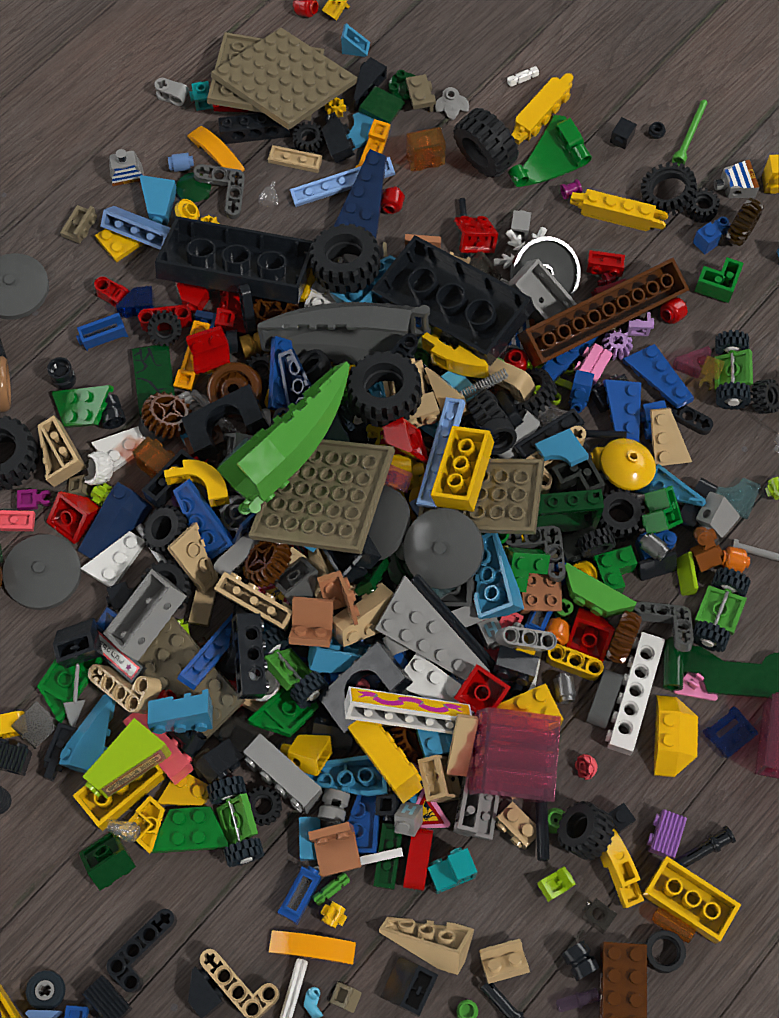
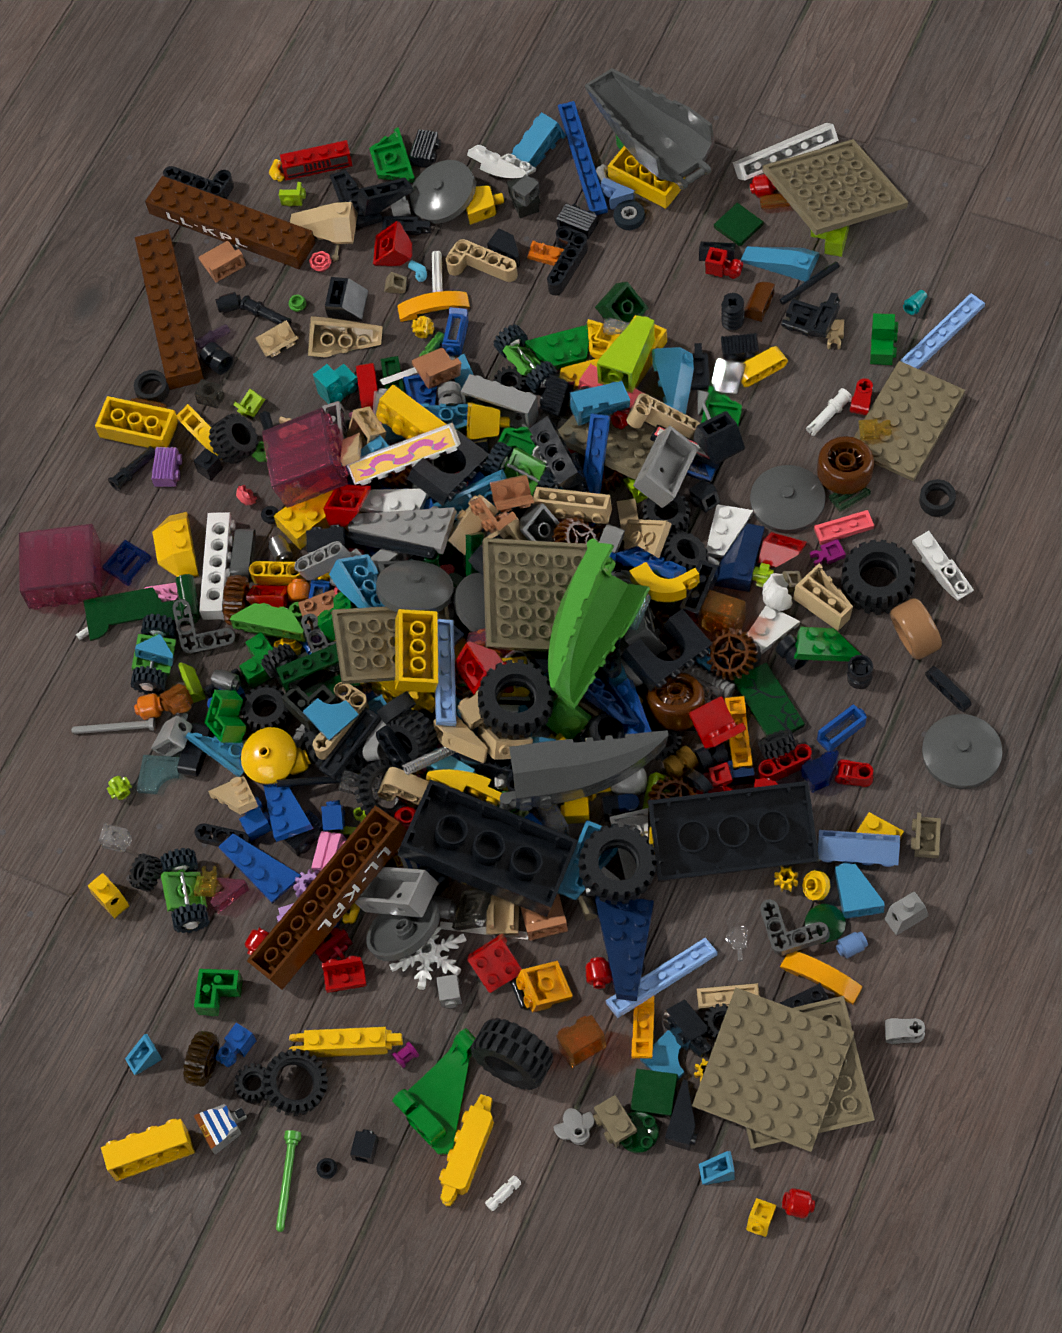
camera: 170 degrees right, 5 degrees down
teal brick [189,81,213,111] -> none
none -> dark azure slope [135,634,173,666]
none -> black plate [261,506,279,524]
none -> light orange plate [516,961,573,1013]
none -> orange plate [527,241,564,266]

